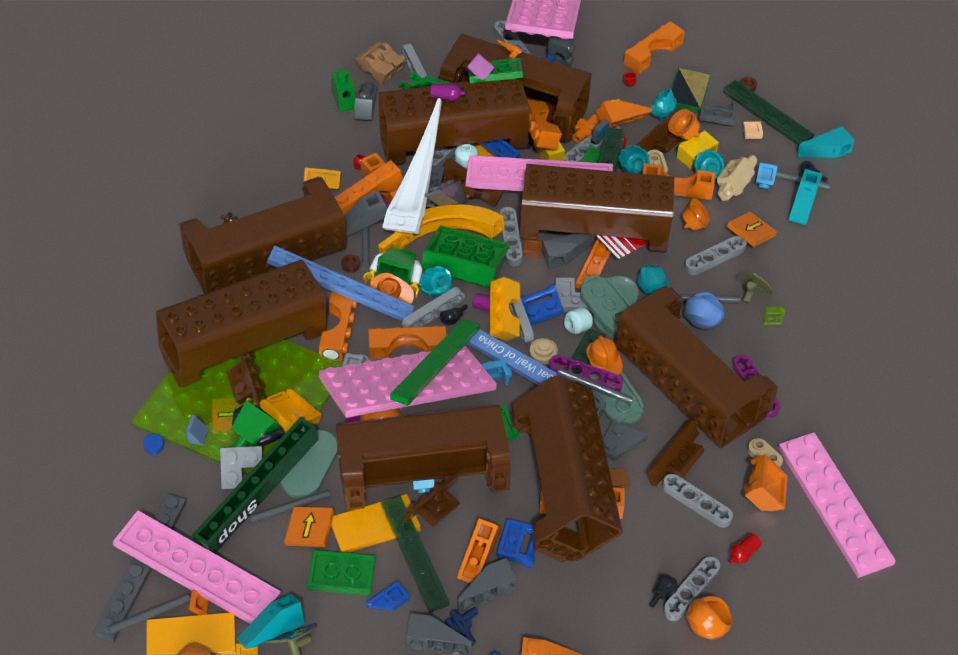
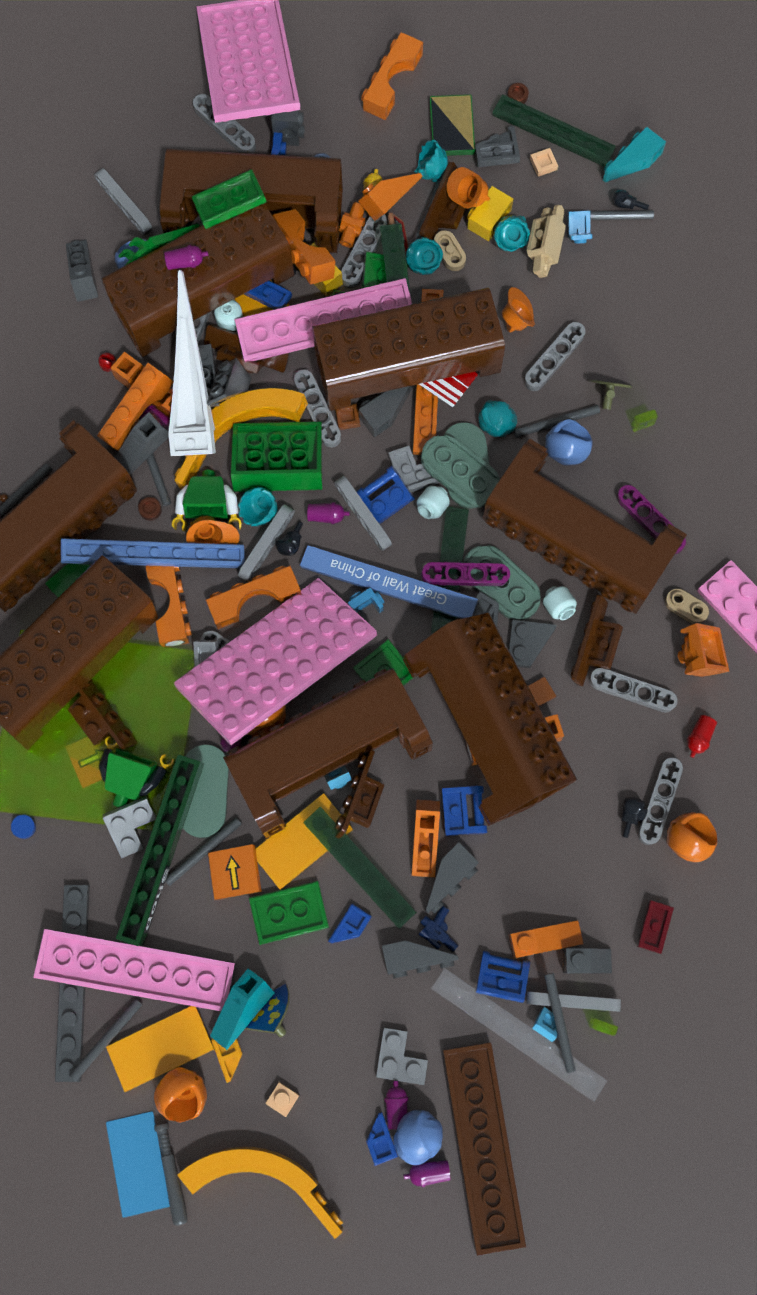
camera: 15 degrees left, 25 degrees up
sand blue slope [186,415,208,445] -> none
orange slope [189,590,209,615] -> none
light orange container [260,388,322,431] -> none
light orange plate [304,167,341,189] -> none
green torso [331,69,355,113] -> none
medium nougat hips [355,41,407,86] -> none
green tile [390,319,480,406] -> none
panel [467,52,495,80] -> none
light orange arch [490,277,520,341] -> none
orange bar [497,39,522,59] -> none
tan plate [529,338,558,365] -> none
dark grey bar [557,368,633,404] -> none
orange piece [586,335,623,379] -> none
dark grey tile [592,119,610,143] -> none
red hinge [623,72,637,87] -> none
orange arch [642,164,715,200] -> none
orange tile [727,212,777,247] -> none
teal slope [788,169,822,226] -> none
none -> light aqua head [543,586,577,620]

